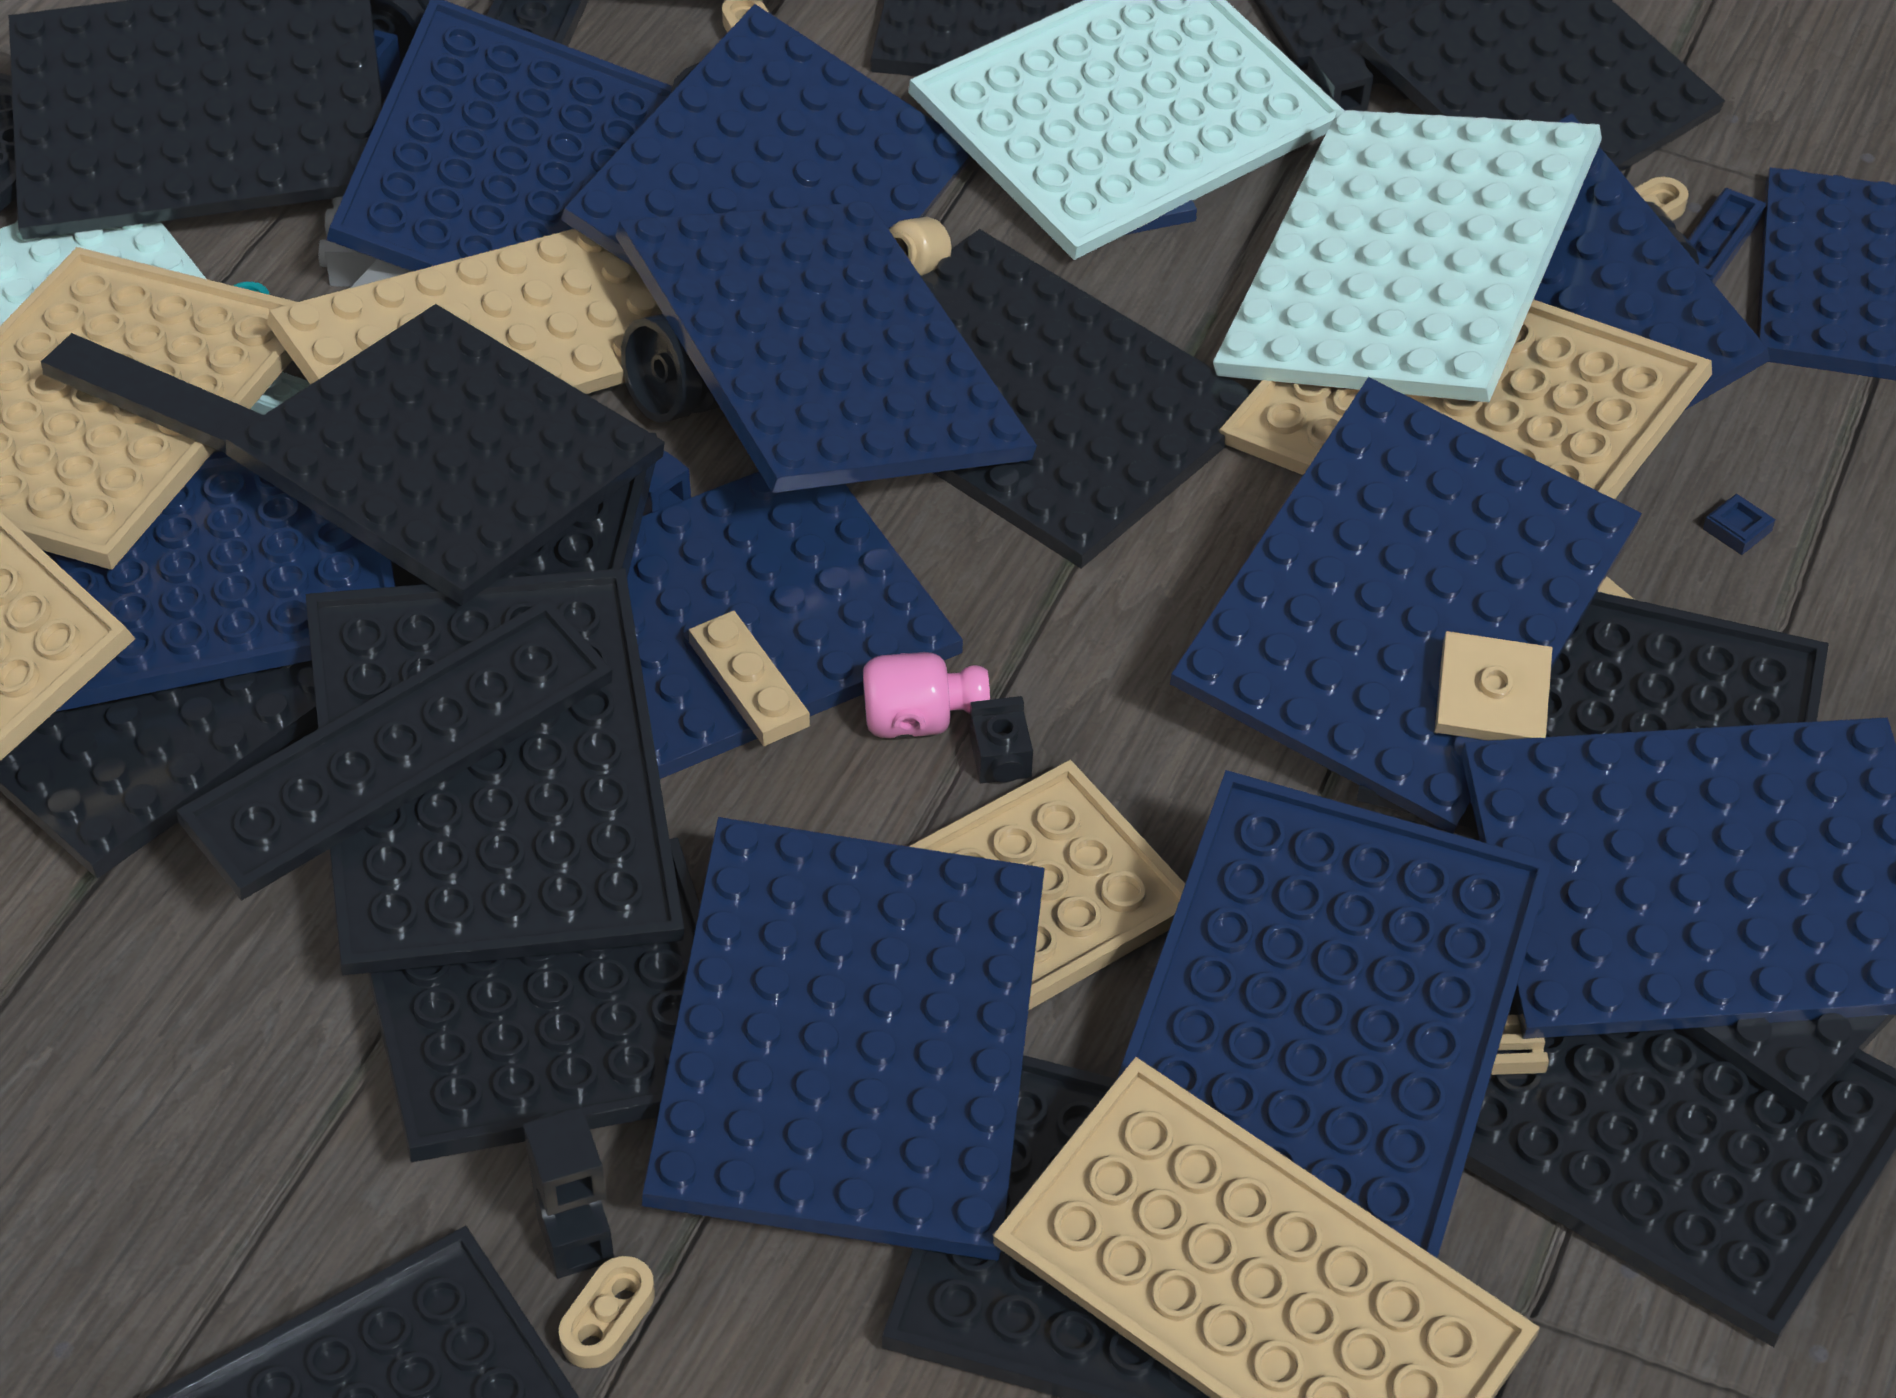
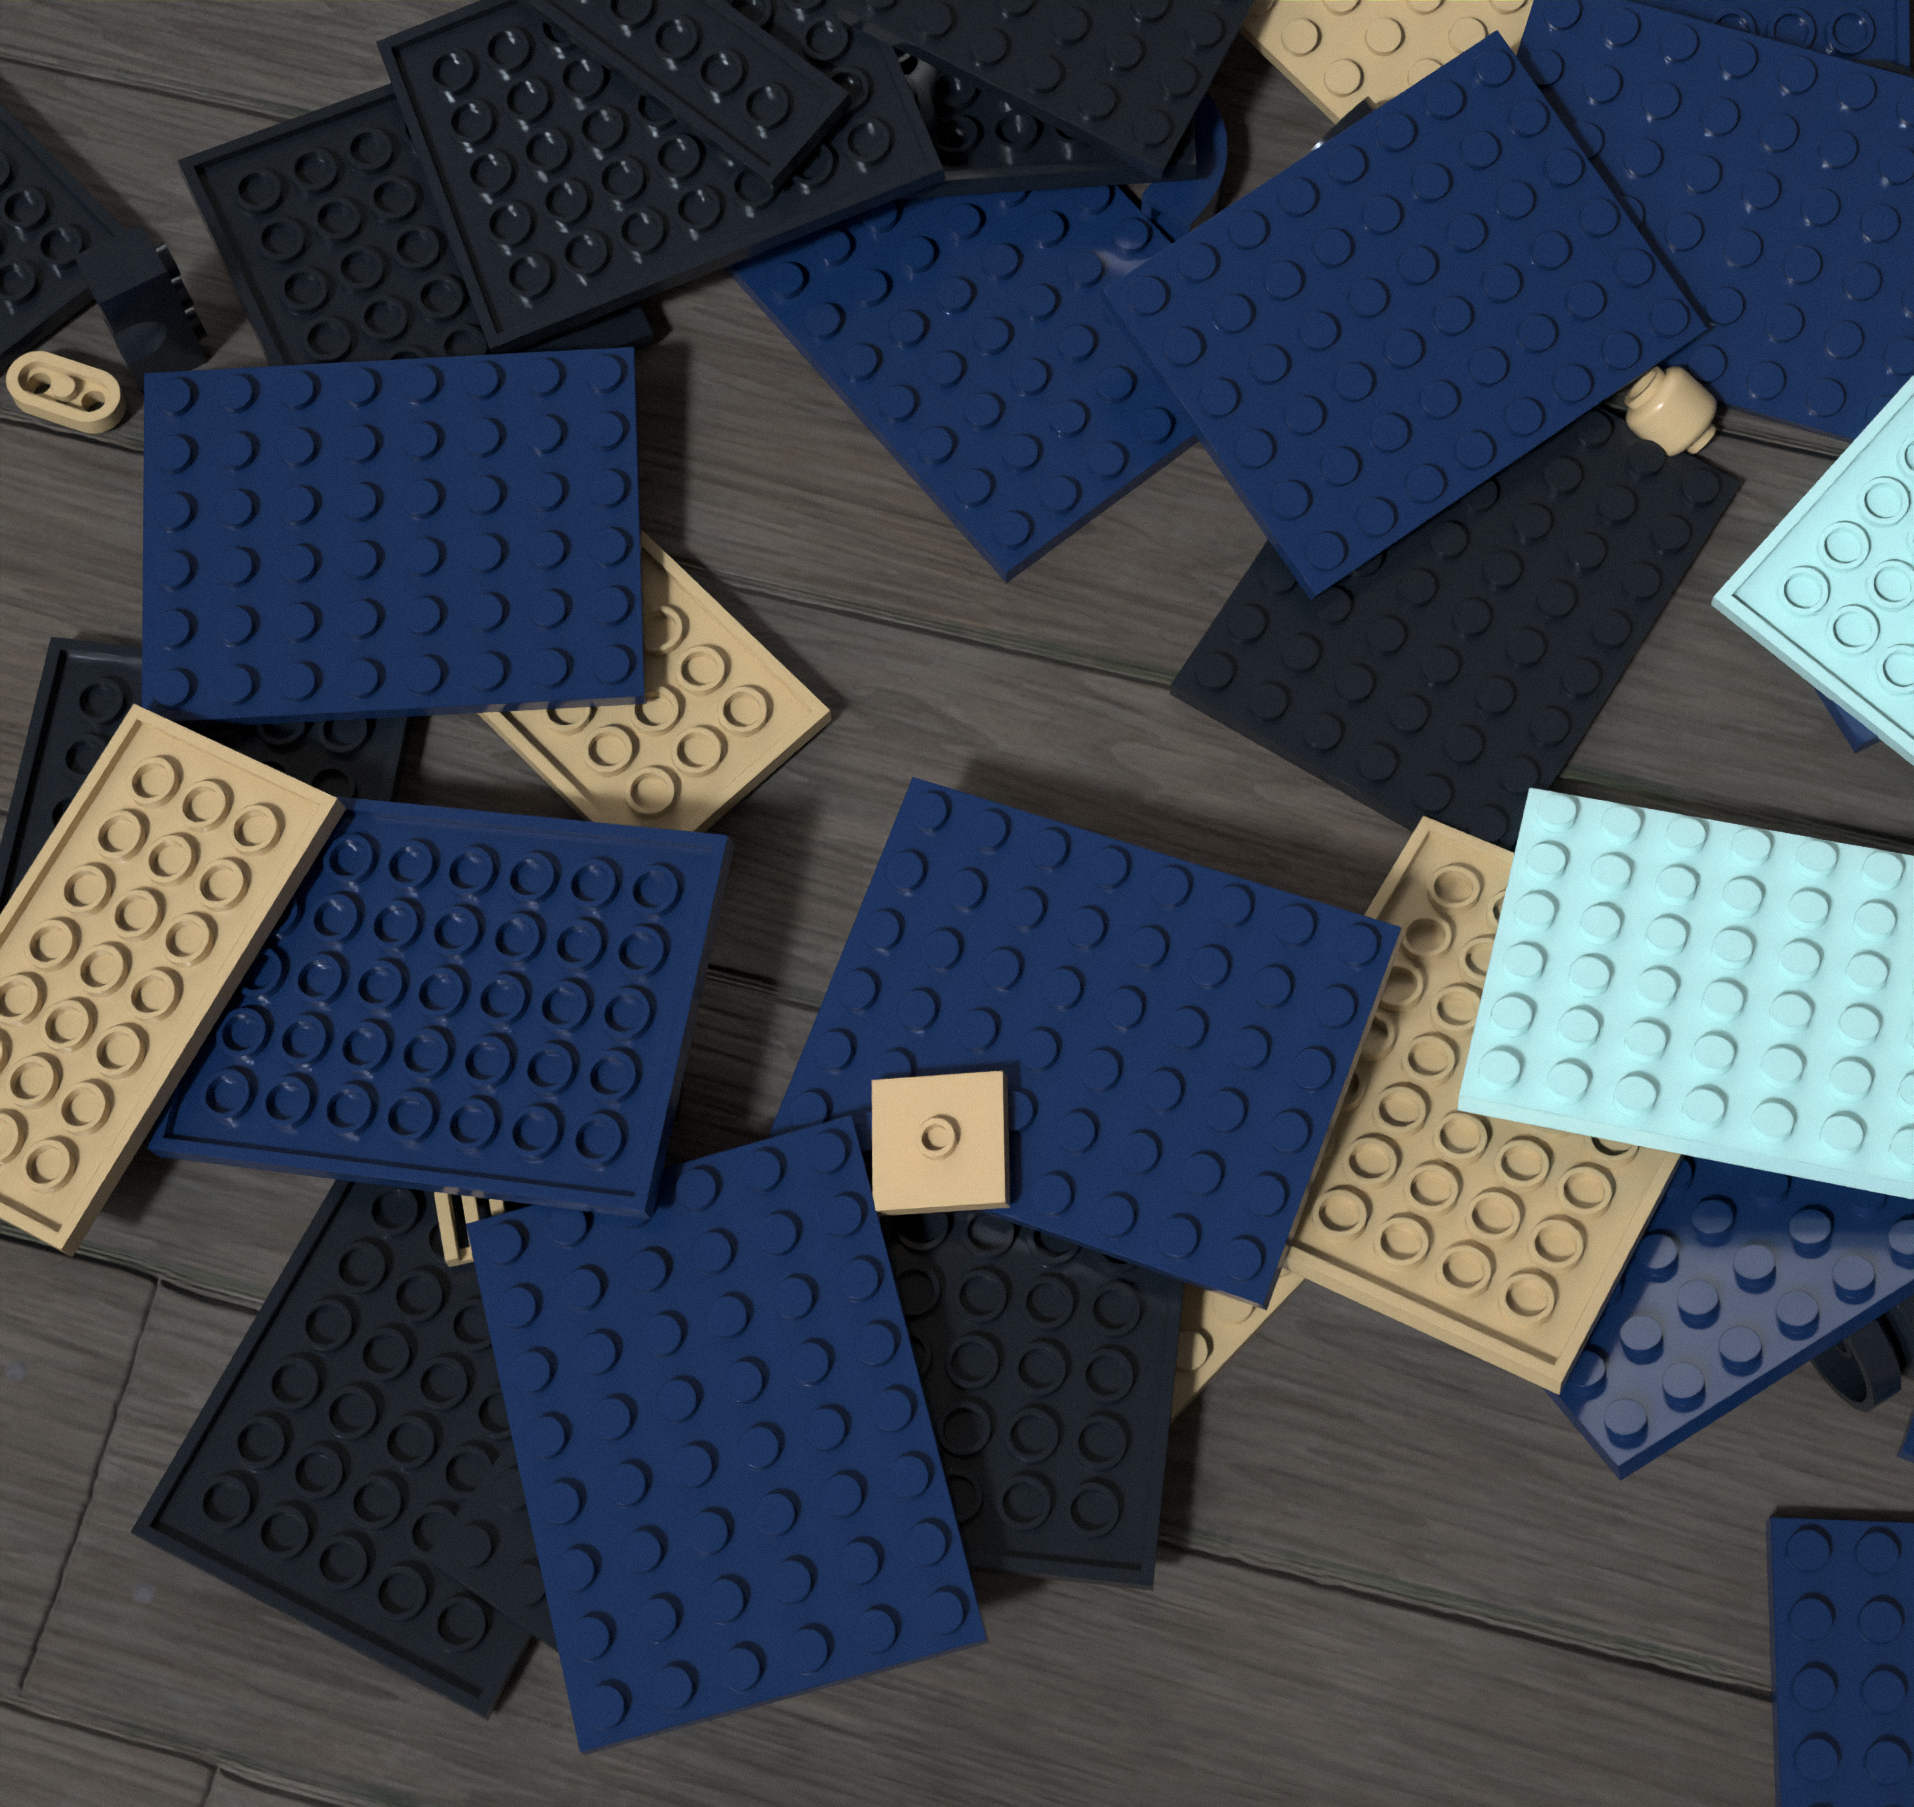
camera: 85 degrees right, 20 degrees up
tan plate [688,610,810,747] -> none
bright pink piece [863,652,990,738] -> none
black brick [969,696,1033,784] -> none
dark blue tile [1703,493,1776,555] -> none

